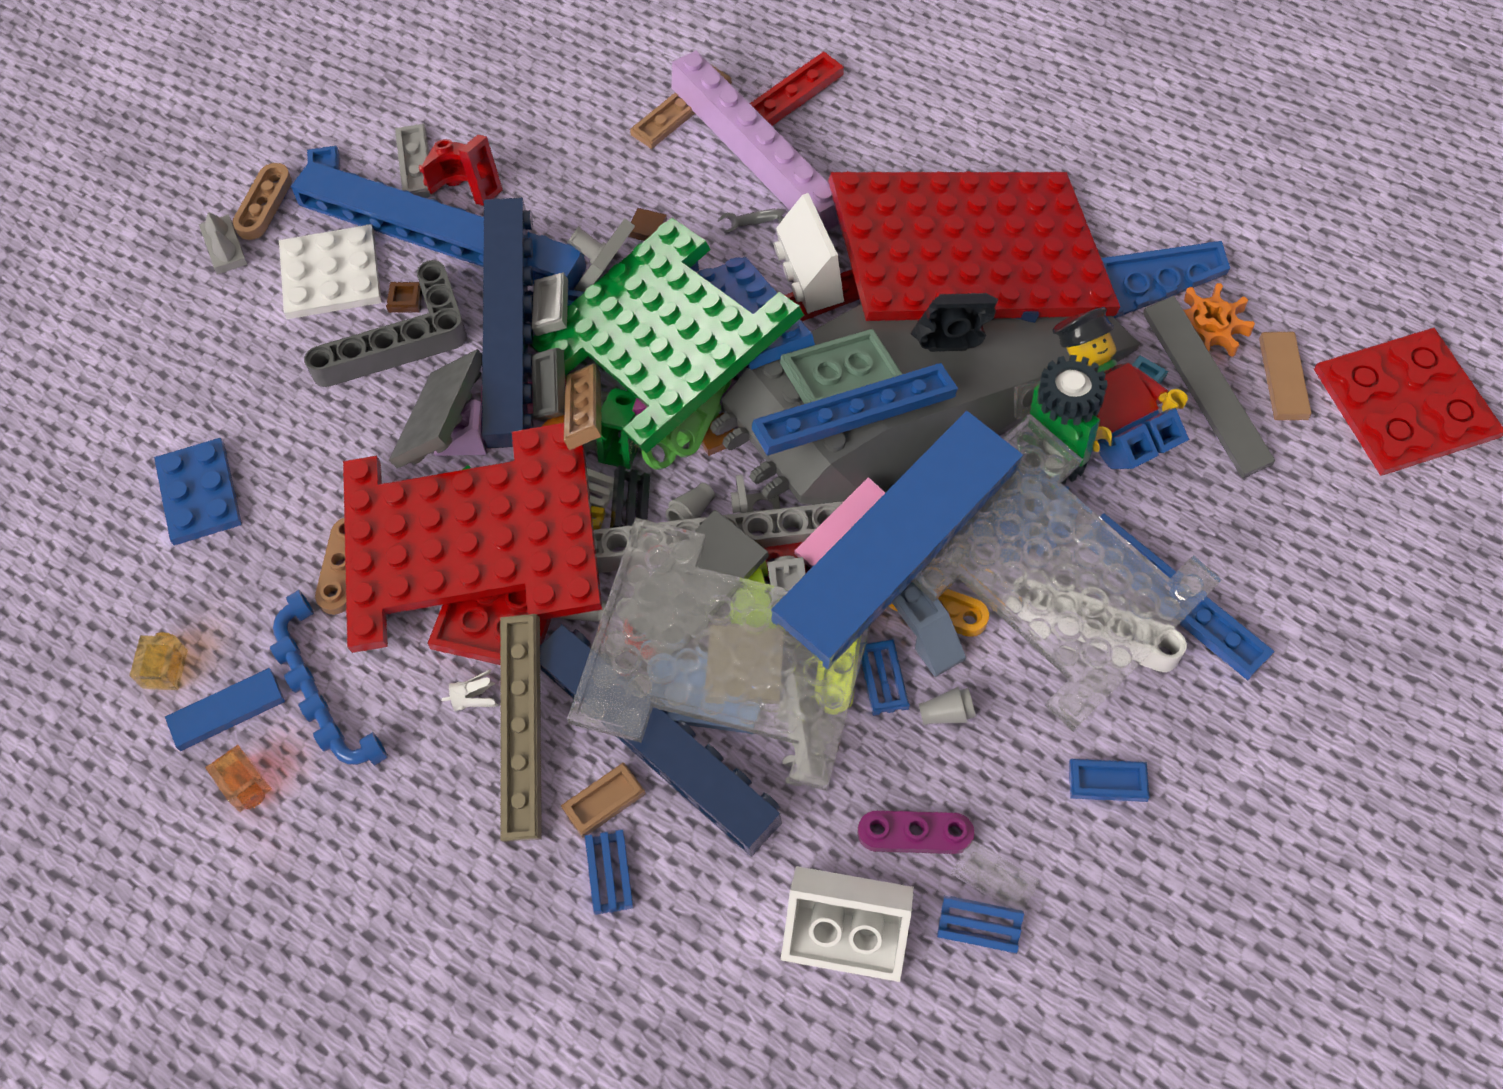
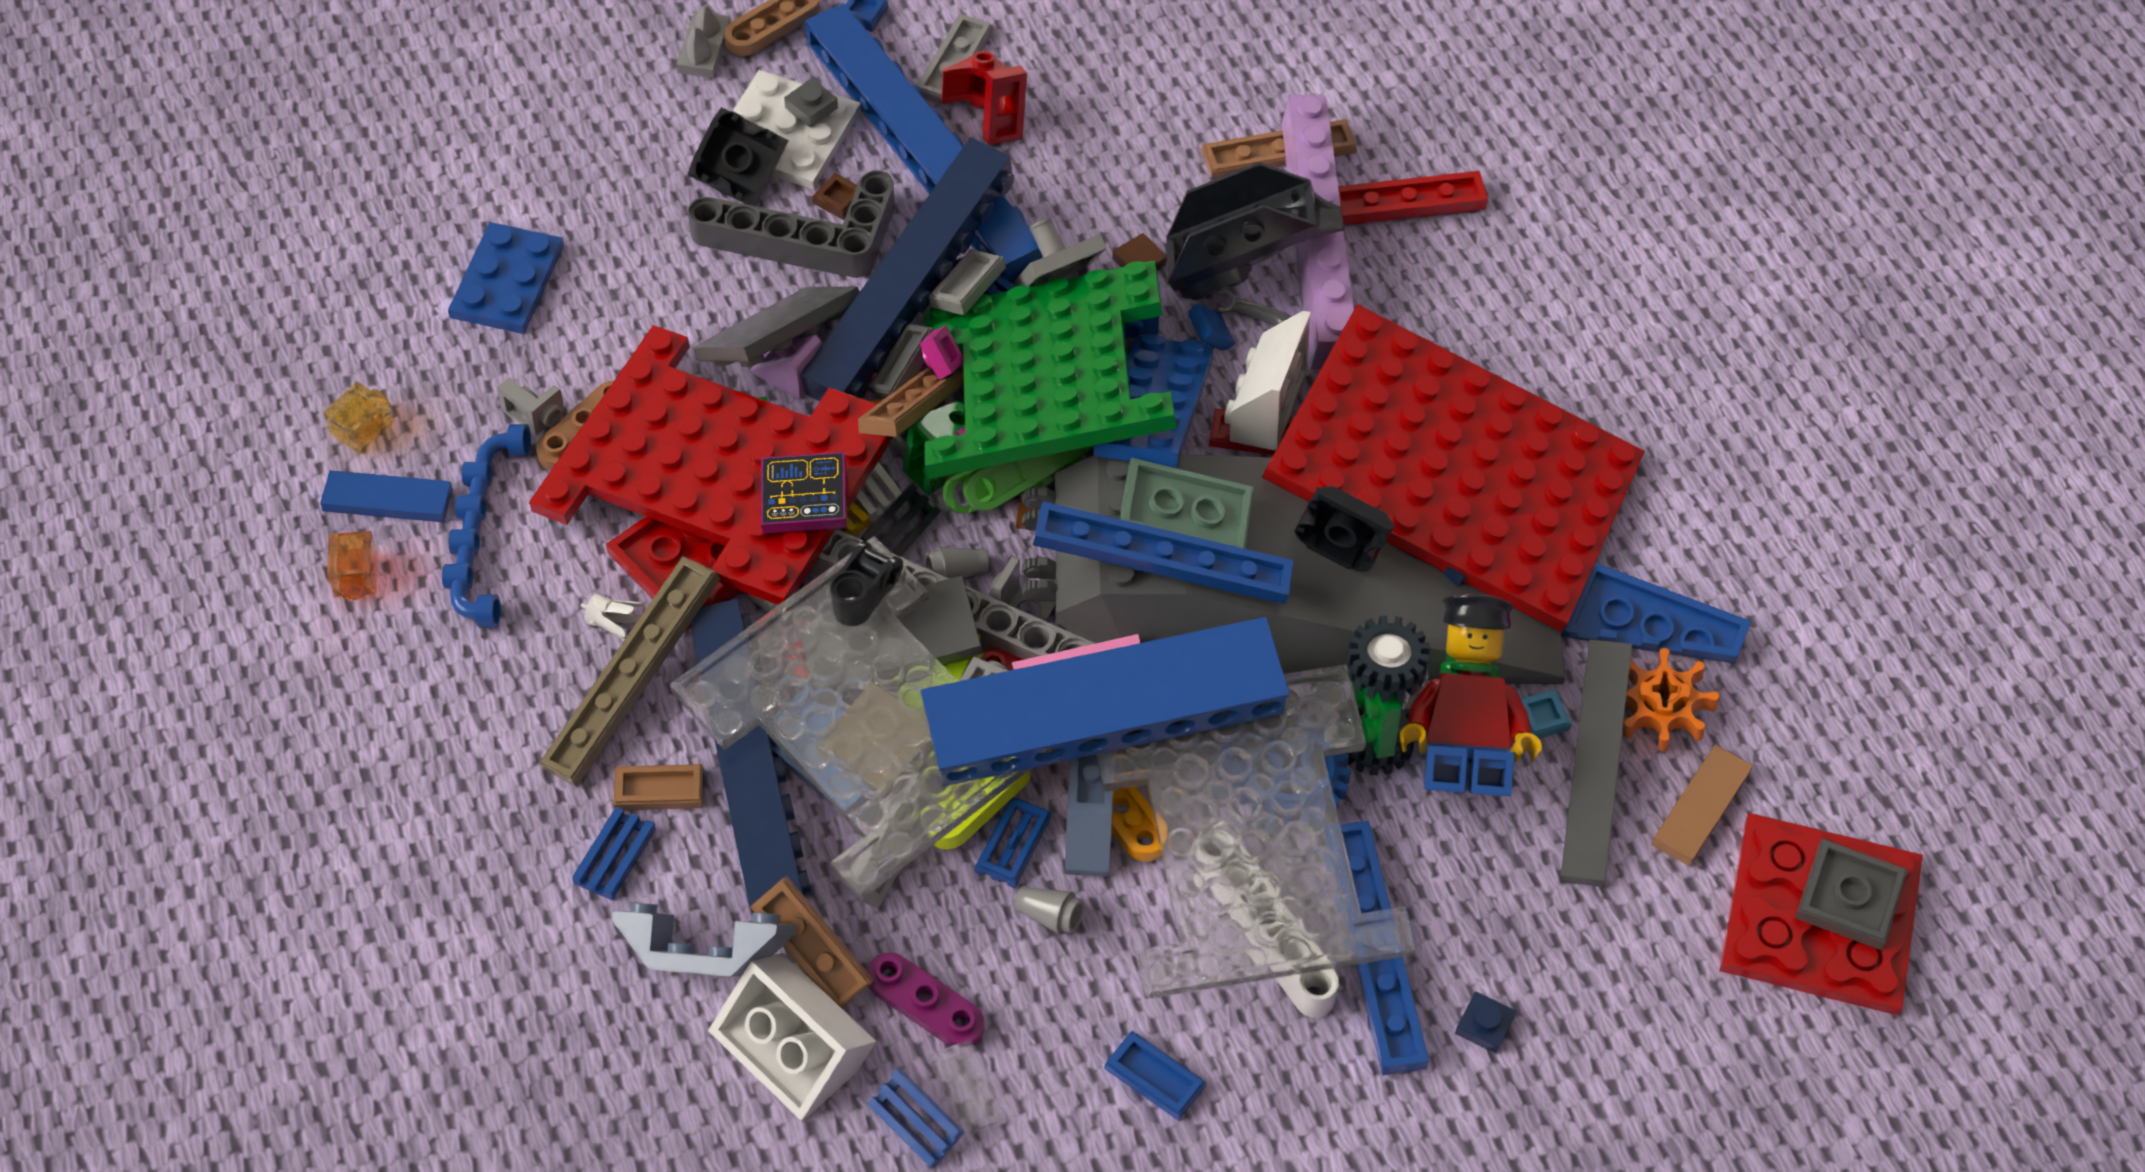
camera: 30 degrees right, 5 degrees down
none -> light grey bracket [497,378,564,435]
none -> slope [612,903,796,977]
none -> black slope [687,107,789,206]
none -> medium nougat tile [750,876,874,1008]
none -> black tile [761,452,847,534]
none -> dark grey plate [784,78,838,128]
none -> black piece [830,541,903,626]
none -> dark pink plate [920,325,963,379]
none -> black slope [1166,162,1344,301]
none -> blue tile [1188,303,1235,351]
none -> dark blue plate [1455,991,1517,1054]
none -> dark grey tile [1795,838,1908,950]

